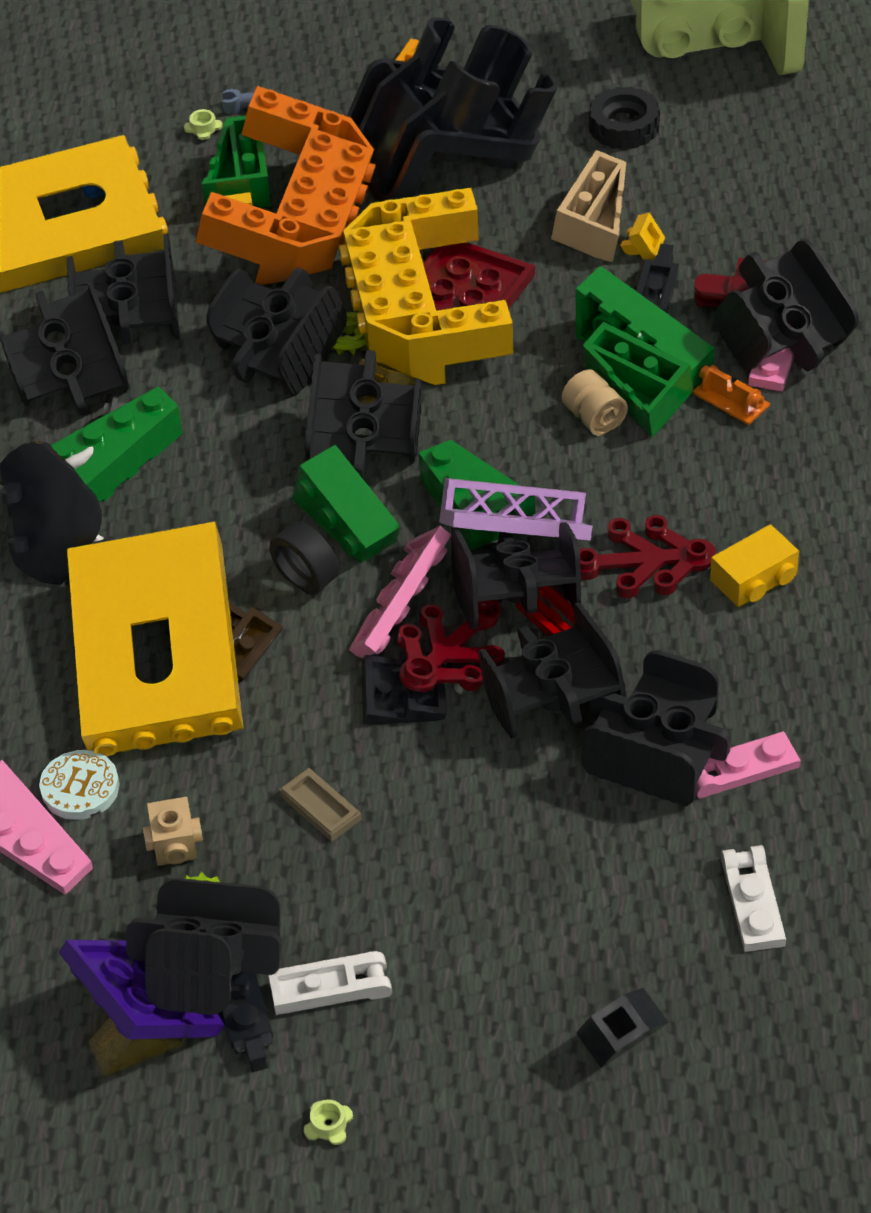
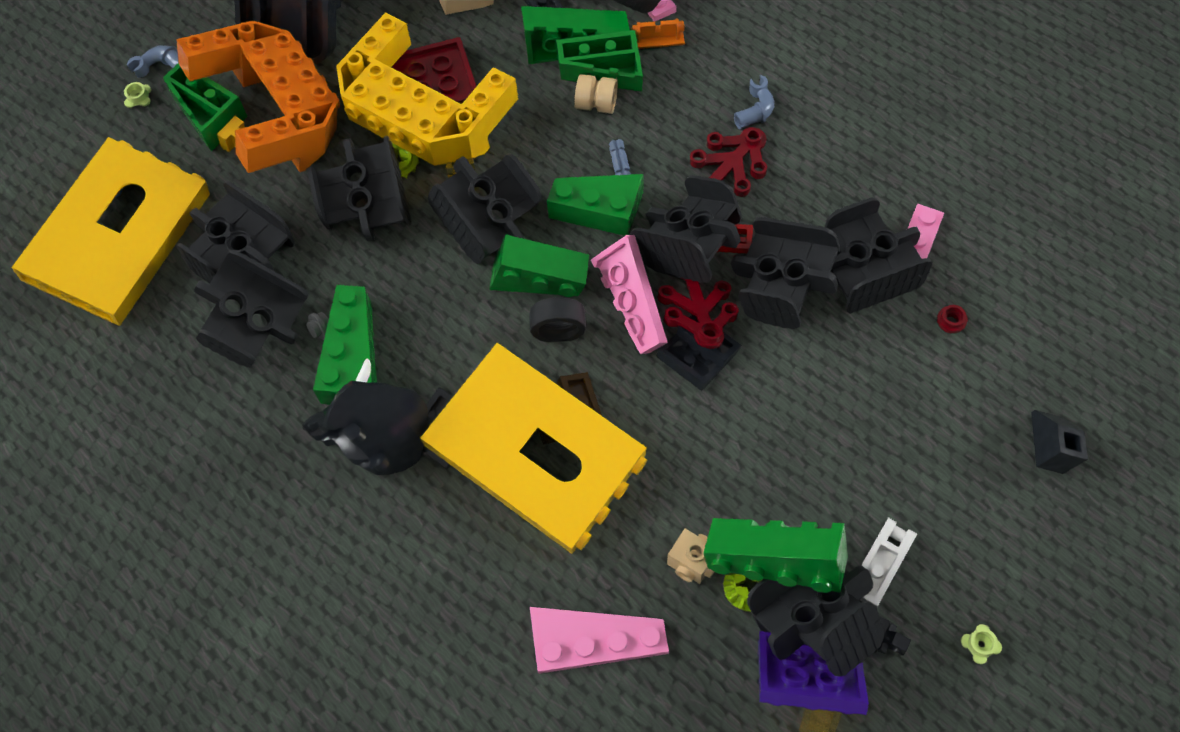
camera: 45 degrees left, 15 degrees up
light aqua tile [39,750,120,820] -> none
dark tan tile [279,768,362,842] -> none
lavender fence [439,478,592,540] -> none
yellow brick [710,524,799,607] -> none
white plate [721,845,786,952] -> none
none -> sand blue axle [609,139,631,175]
none -> green wedge [703,518,848,593]
none -> sand blue piece [734,75,775,129]
none -> dark red plate [937,305,968,333]

